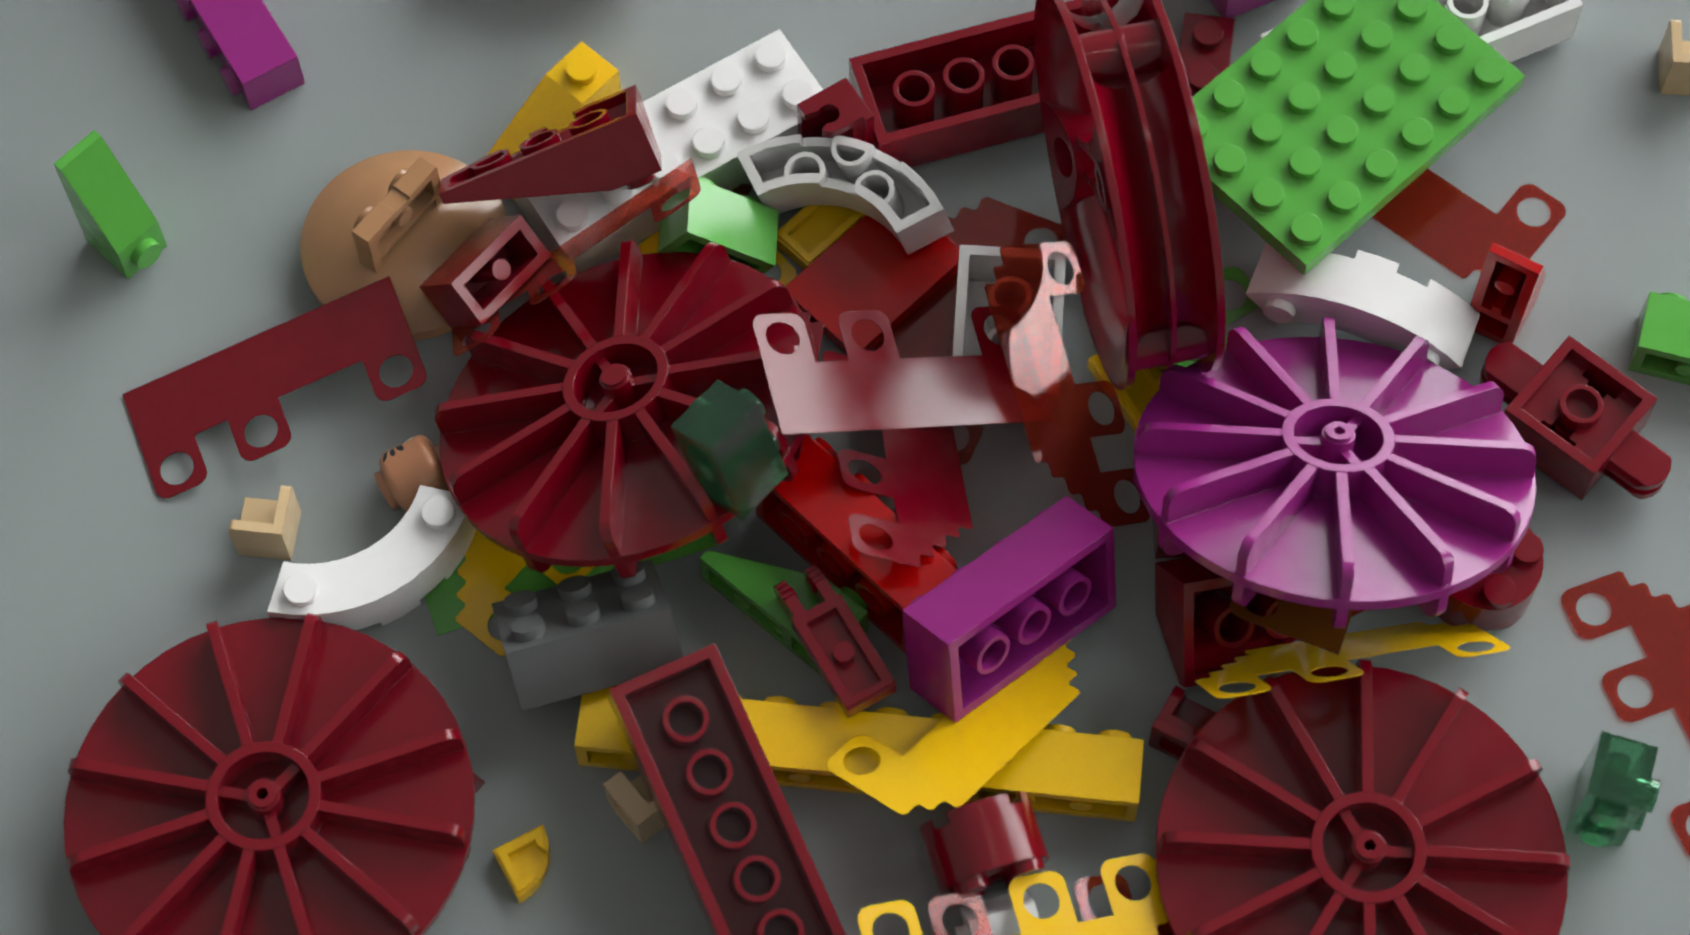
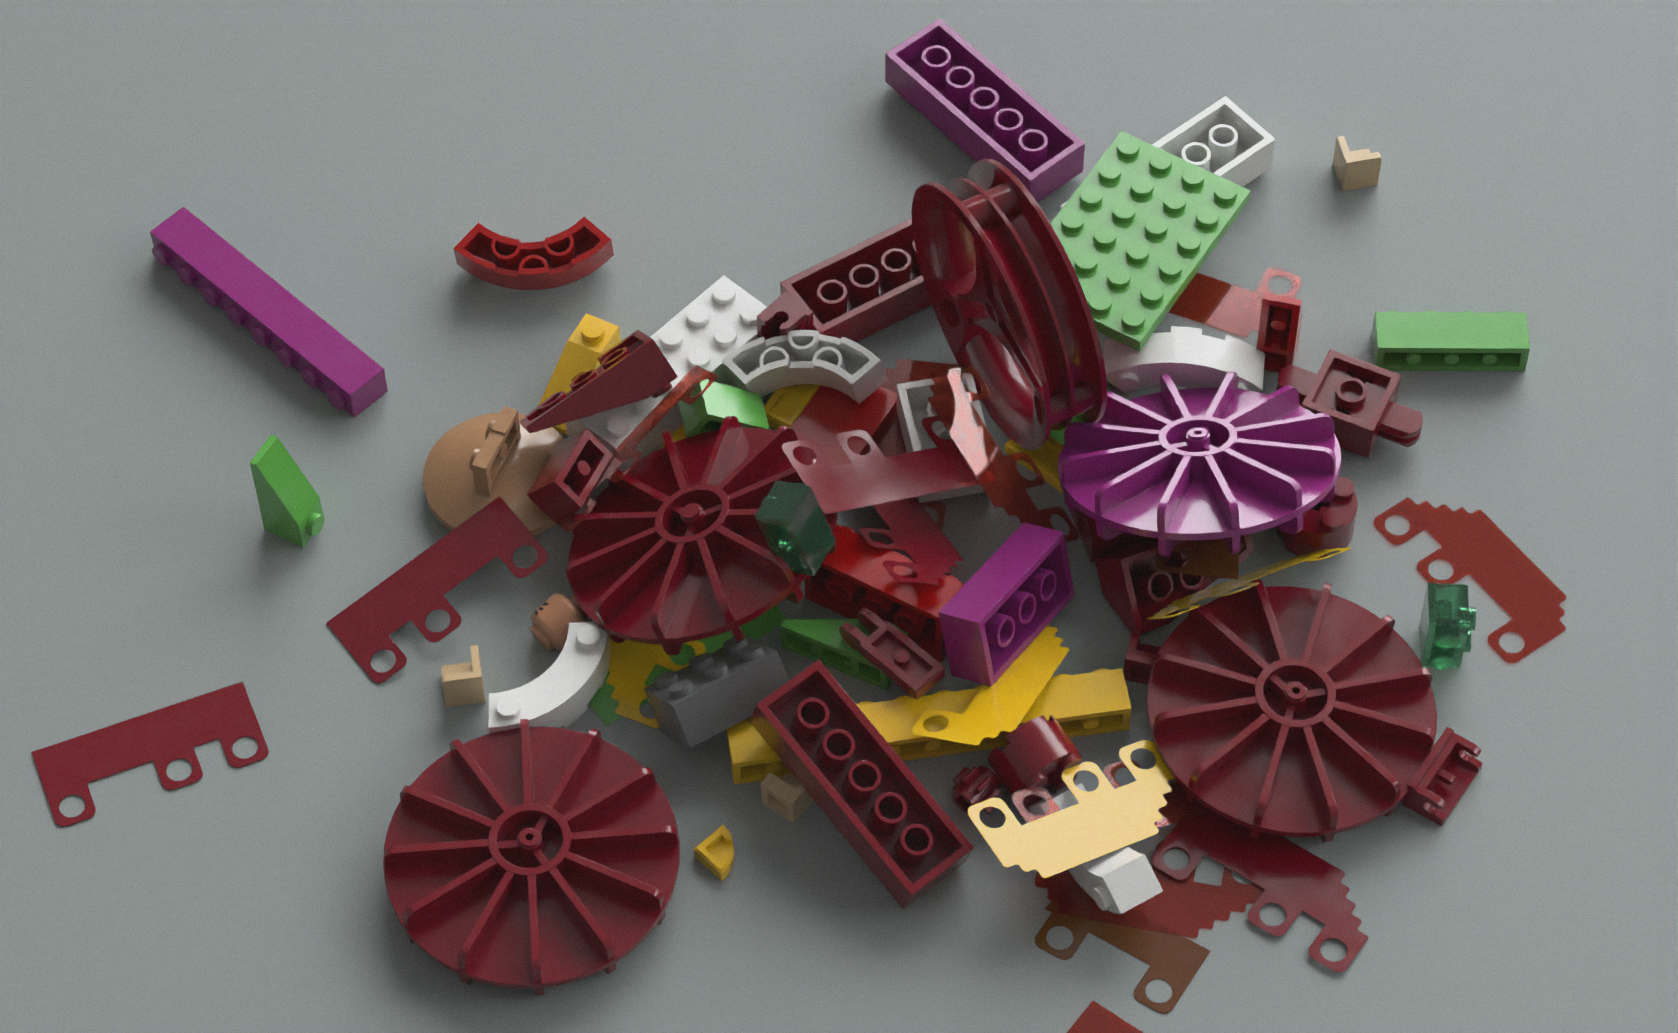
camera: 15 degrees left, 10 degrees down
none -> dark red gear [952,765,1002,815]

